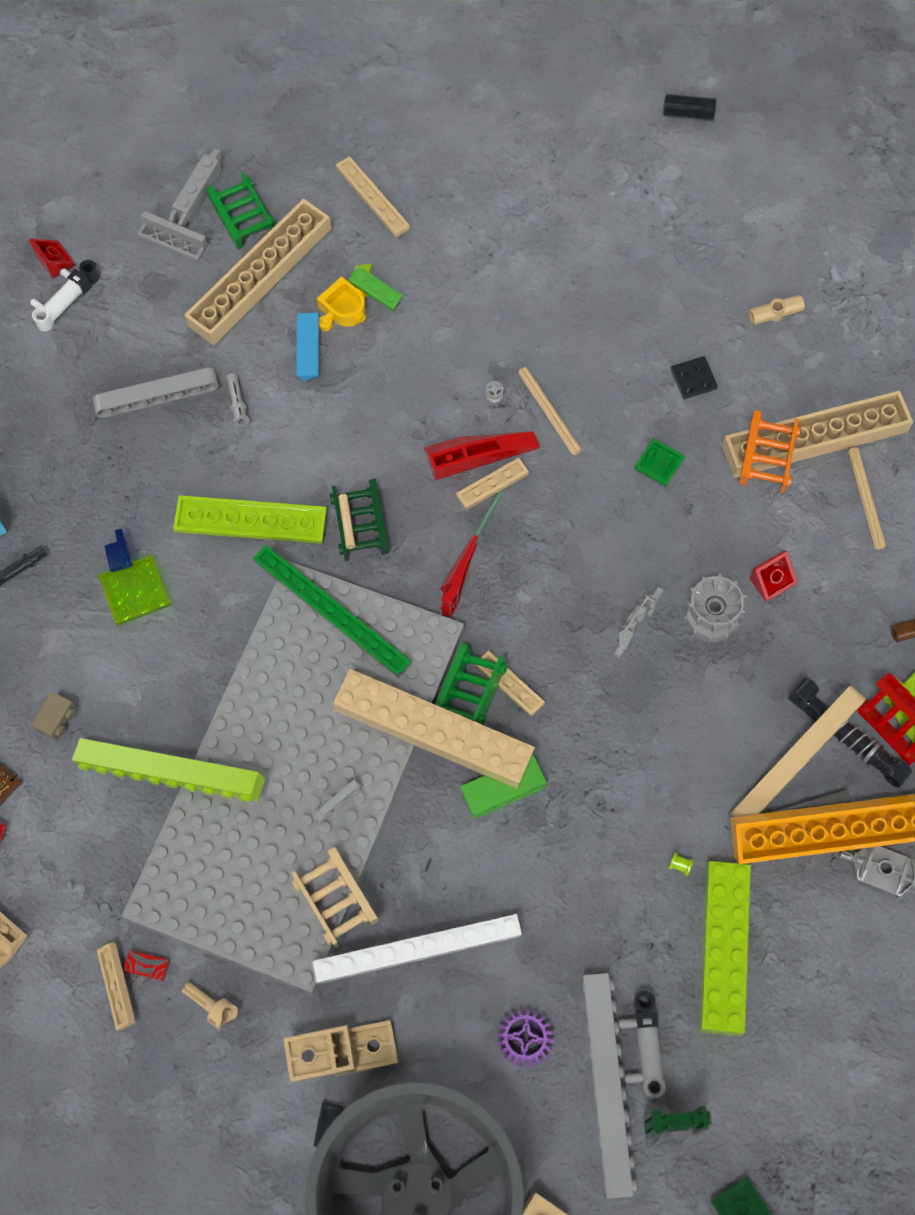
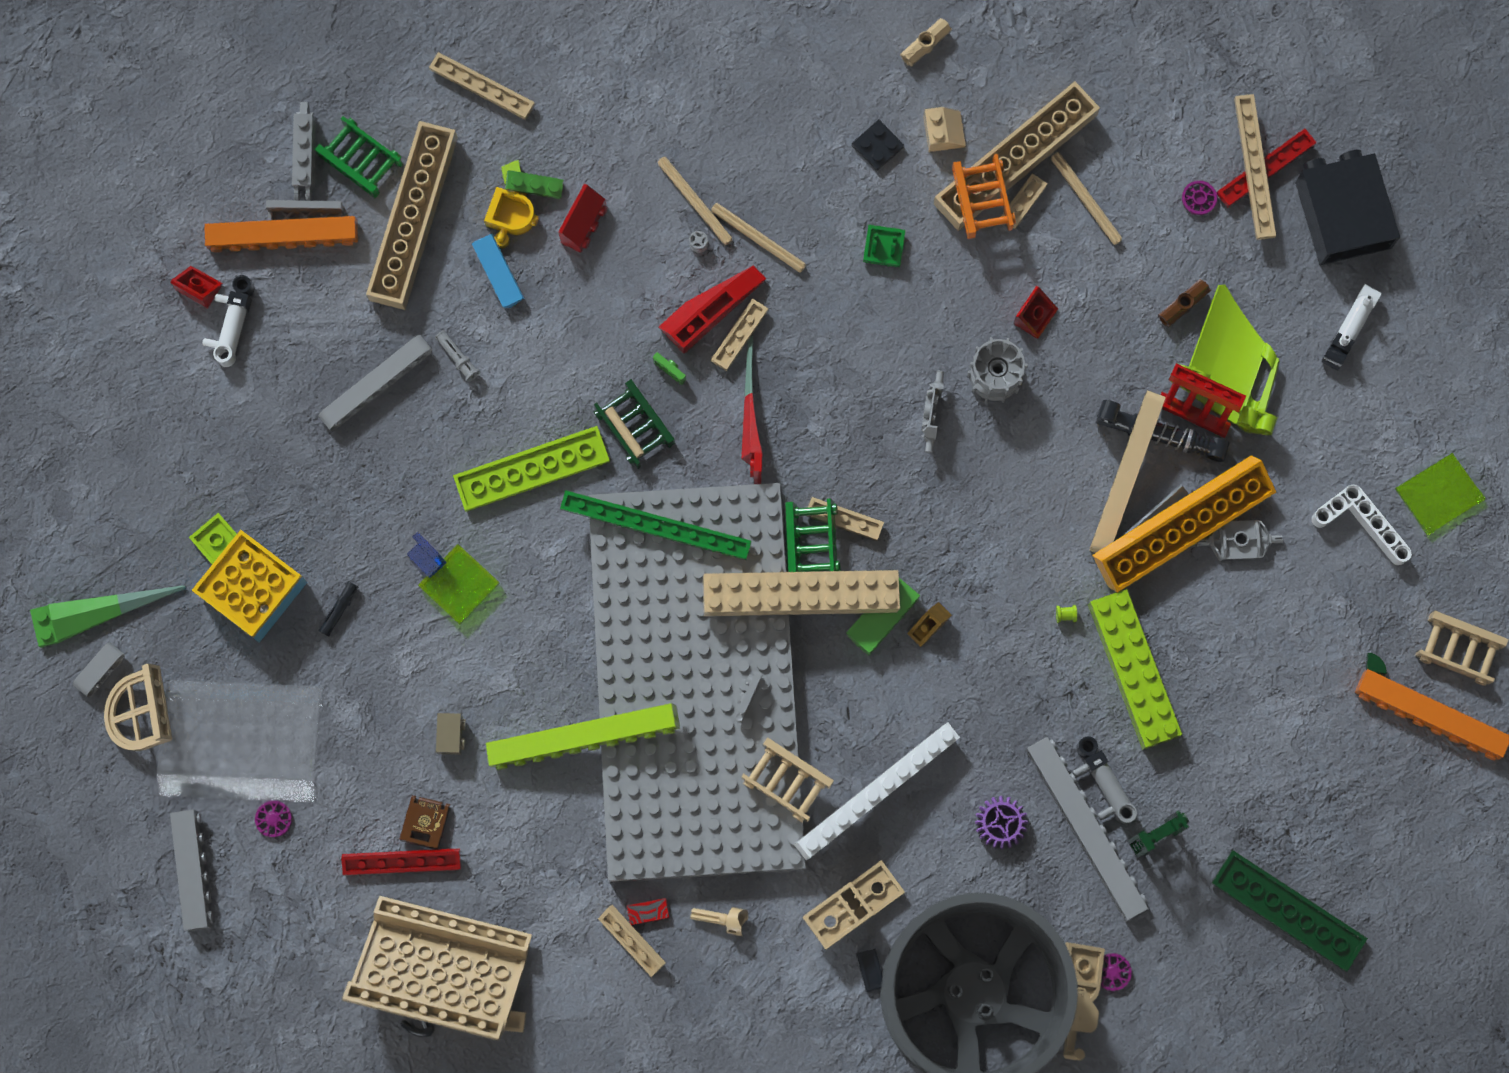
camera: 25 degrees left, 10 degrees up
none -> orange brick [204,216,358,252]
none -> red slope [558,183,608,253]
none -> bright green plate [653,352,686,385]
none -> tan axle [658,157,732,246]
none -> pearl gold slope [907,602,952,647]
none -> tan slope [923,107,966,152]
none -> tan plate [1001,174,1047,229]

